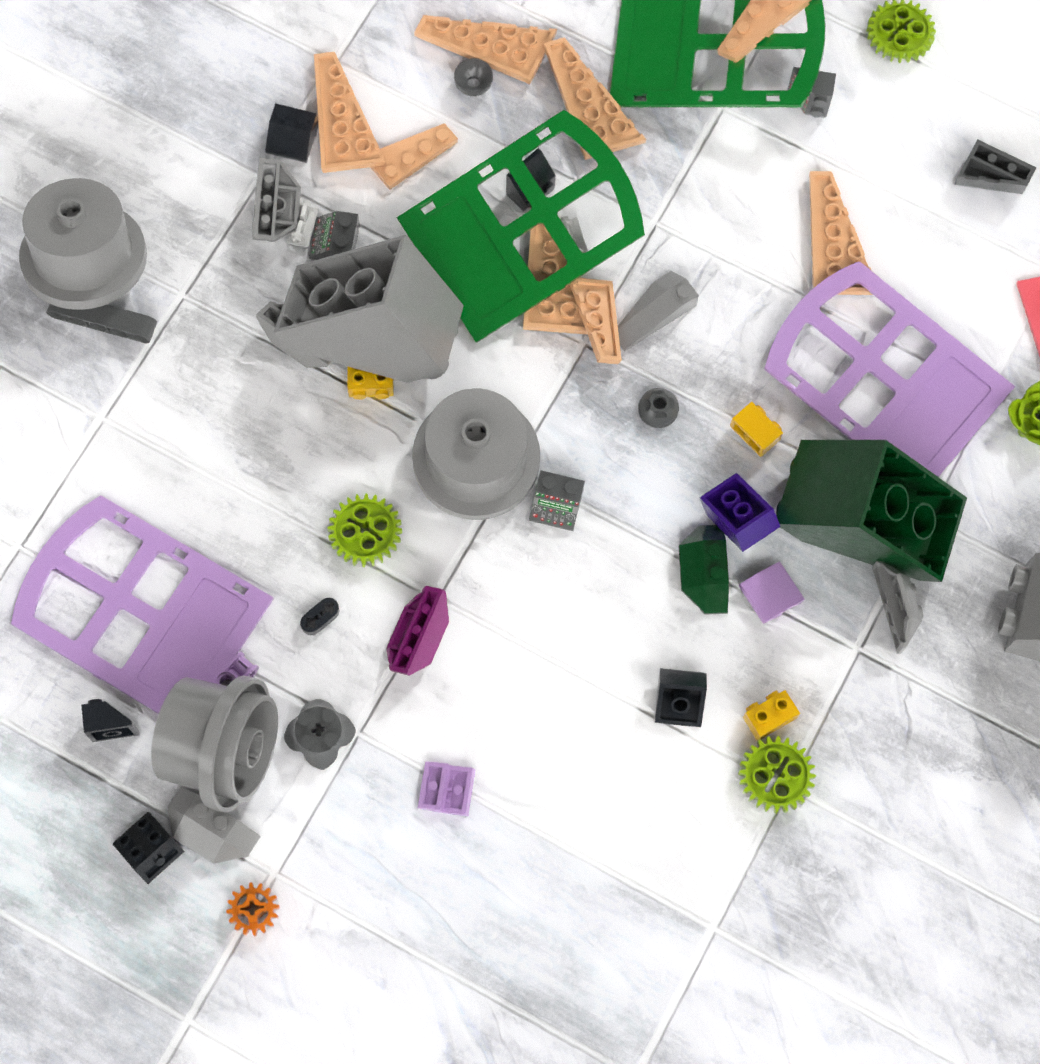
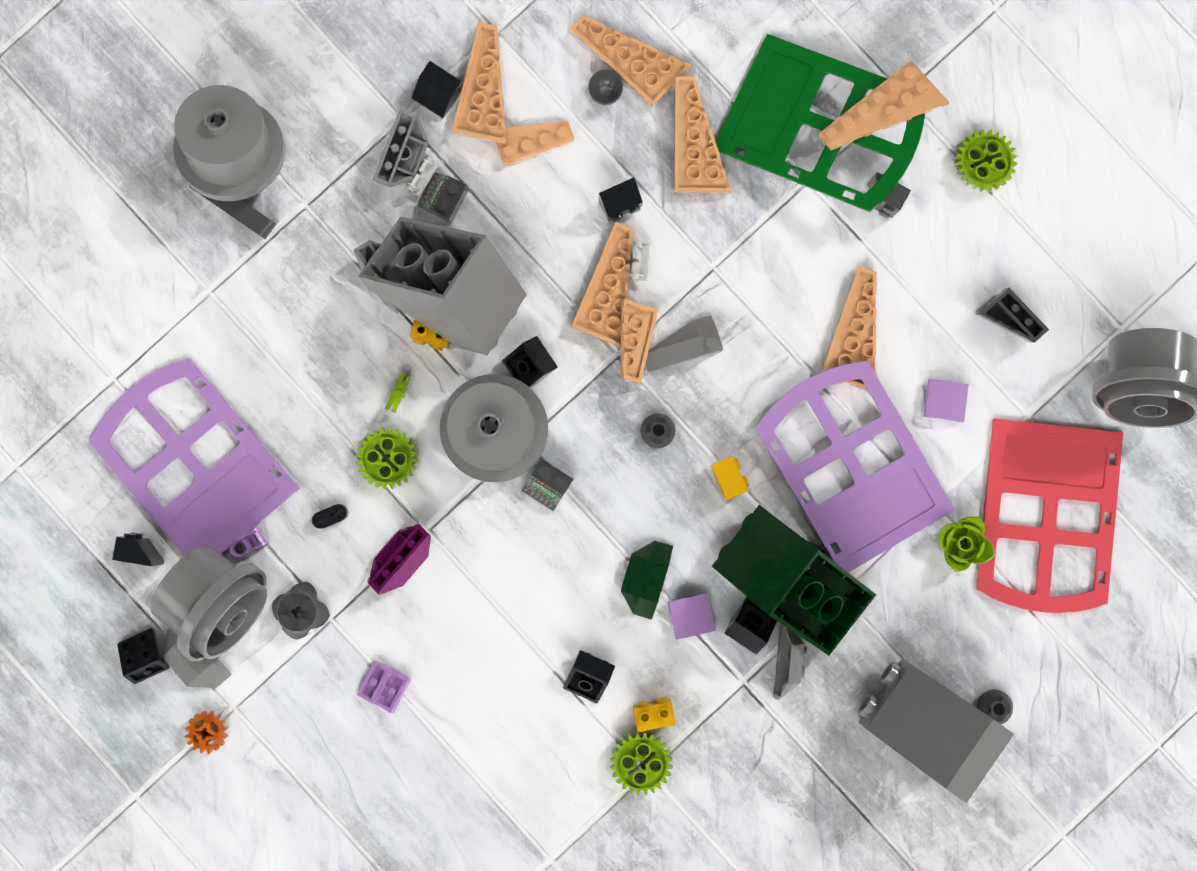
camera: 20 degrees right, 15 degrees up
green door [396,110,645,343] -> none
dark purple brick [699,473,780,552] -> none
none -> lime pin [385,373,411,413]
none -> black slope [502,336,558,387]
none -> black slope [724,597,777,655]
none -> lavender slope [923,379,969,422]

